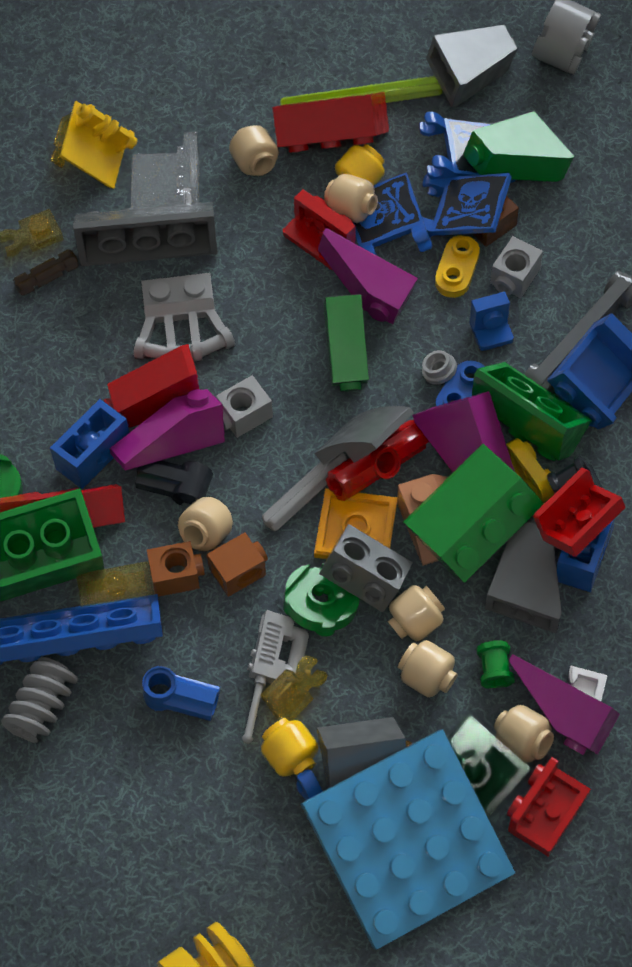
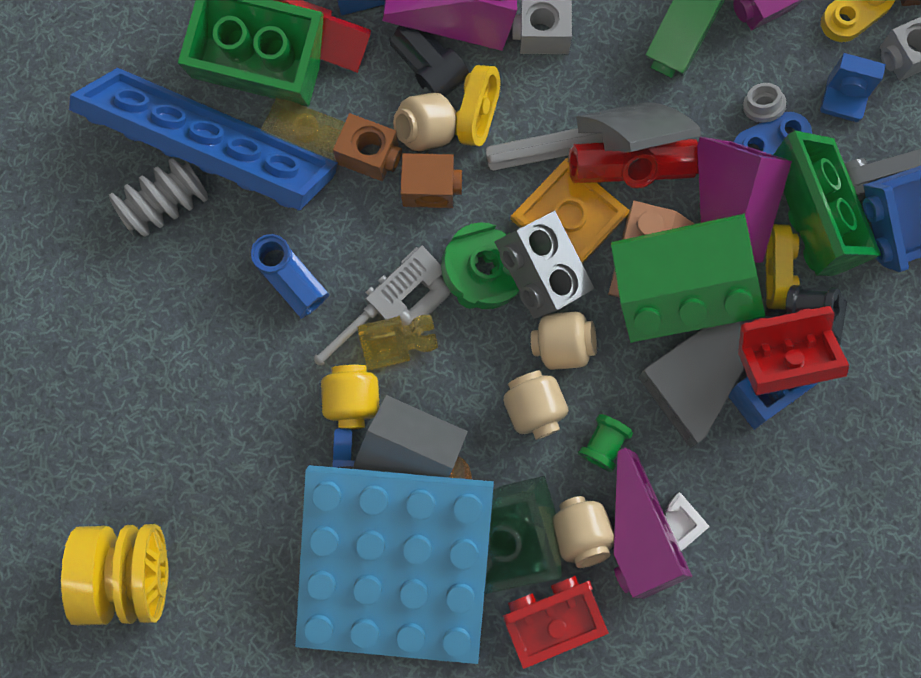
camera: 35 degrees right, 15 degrees up
none -> yellow plate [455,65,500,146]

